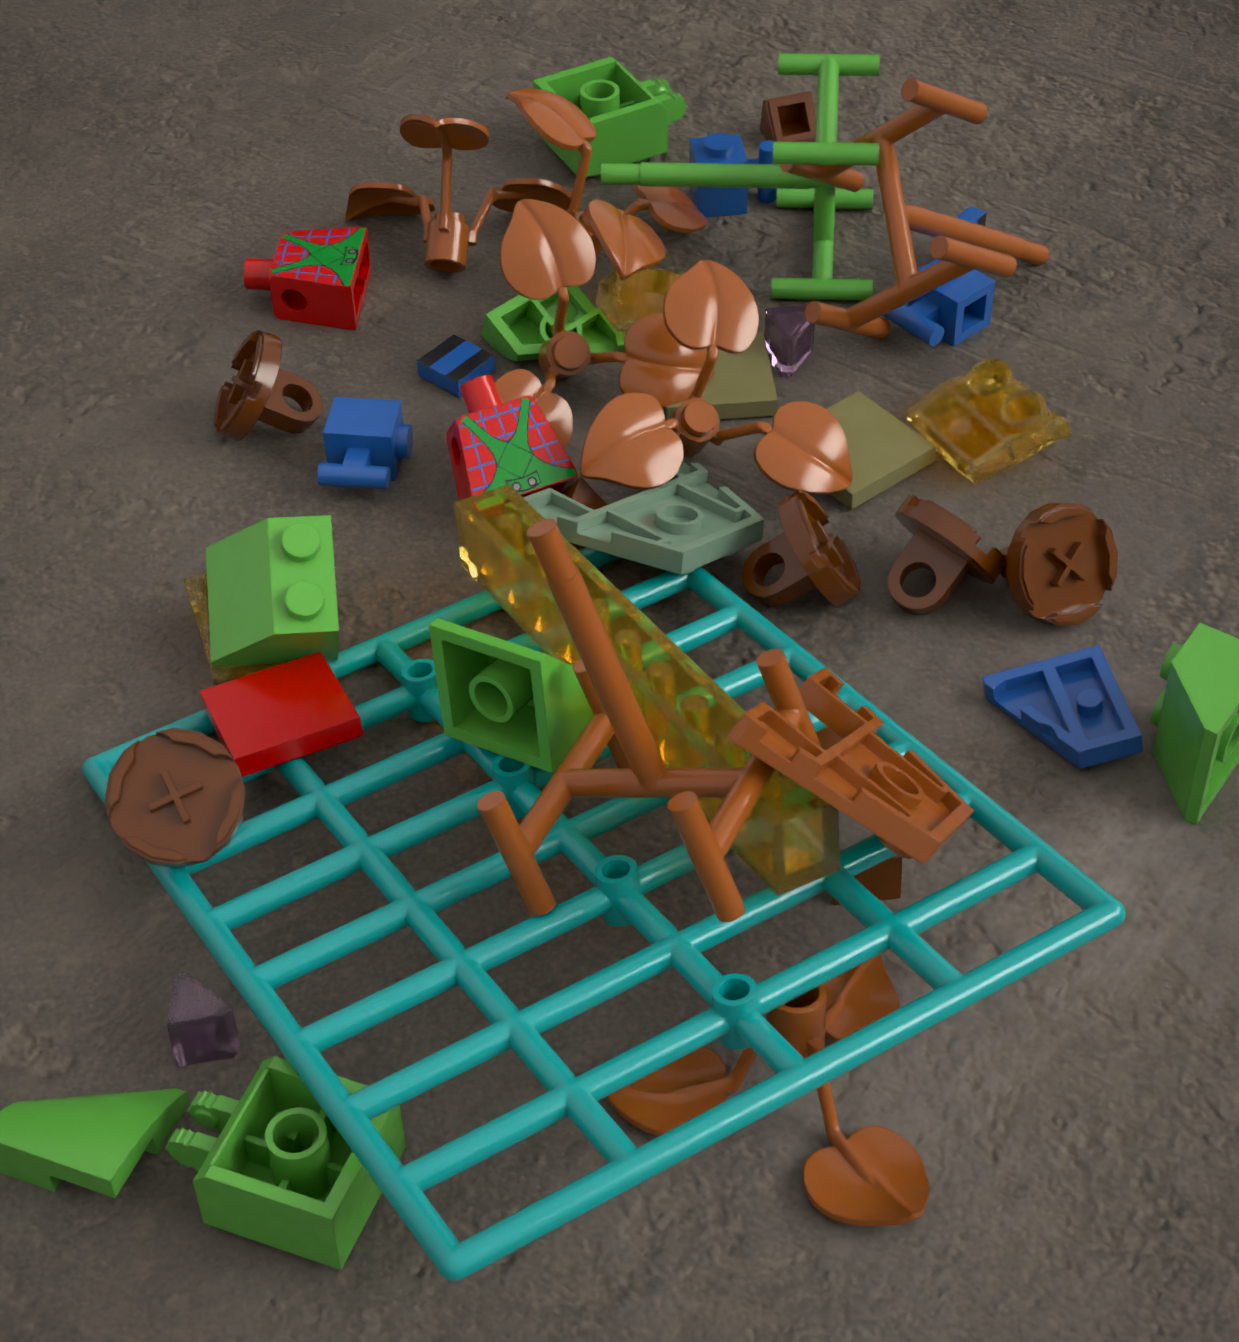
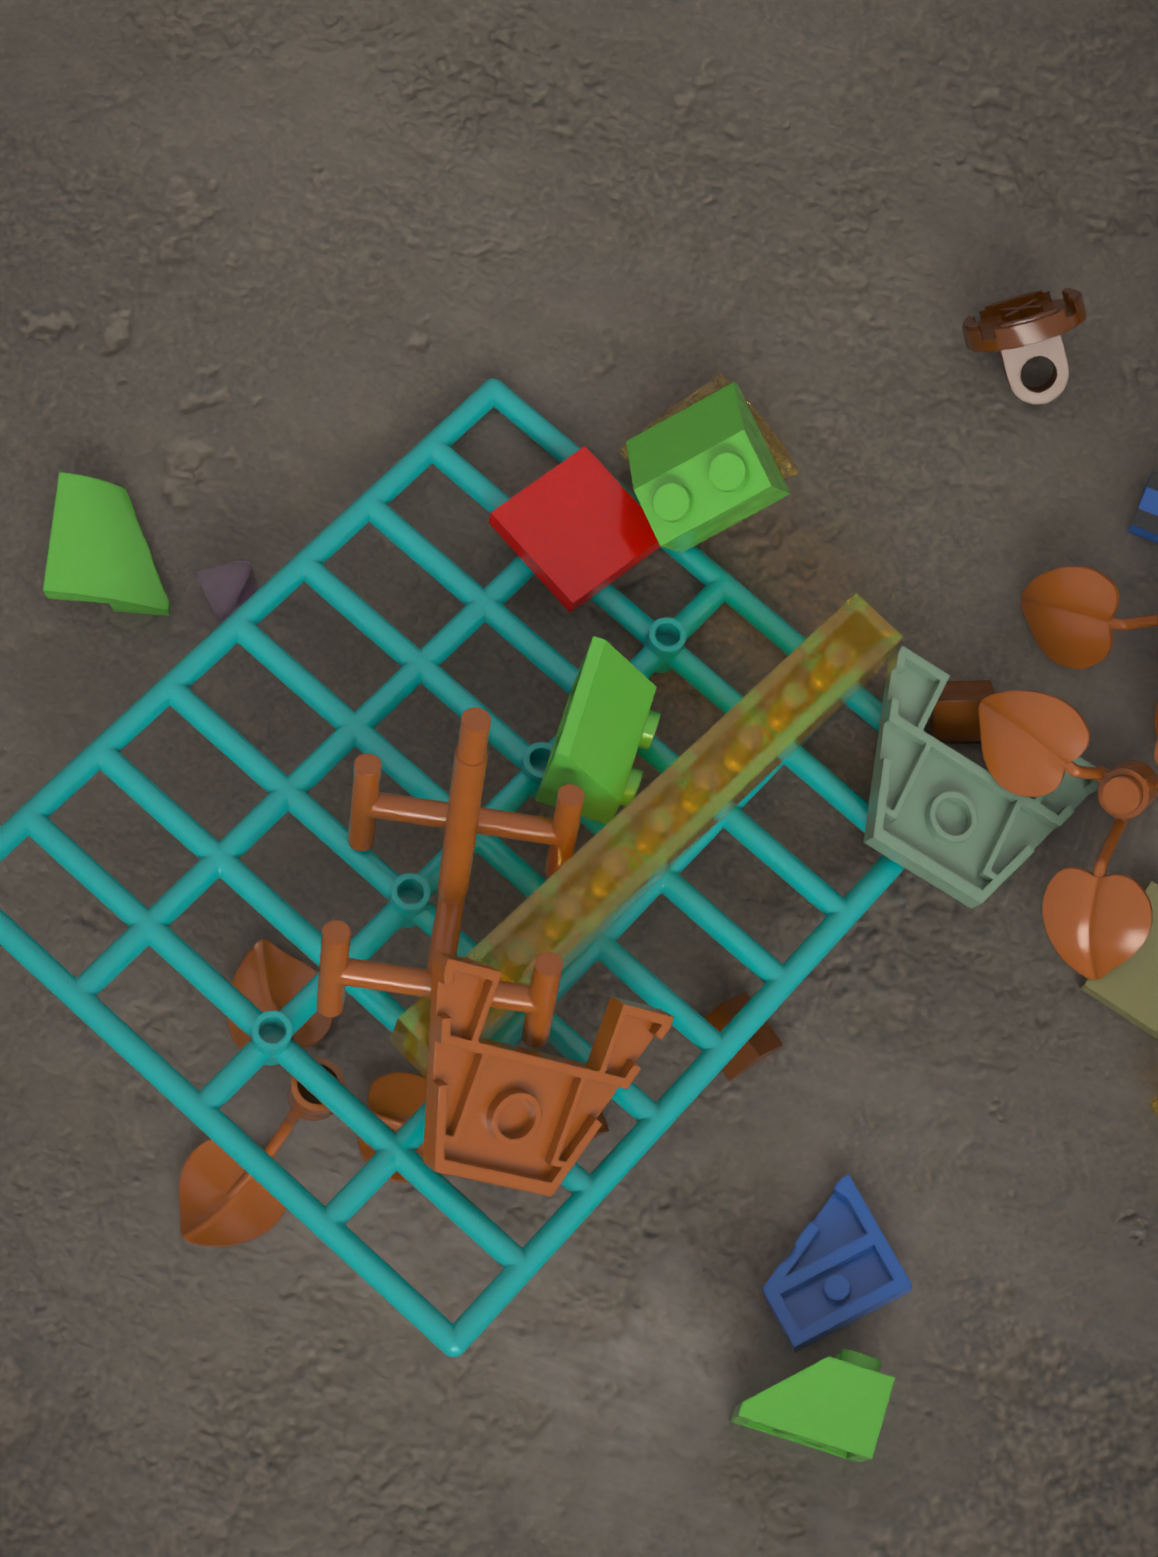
camera: 70 degrees right, 30 degrees up
reddish brown tile [105,728,247,868] -> none
bright green hinge [165,1056,406,1270] -> none
blue brick [317,397,413,490] -> none
torso [446,375,578,524] -> none
reddish brown tile [742,490,861,607] -> none
reddish brown tile [888,494,1007,615] -> none
reddish brown tile [999,503,1118,625] -> none

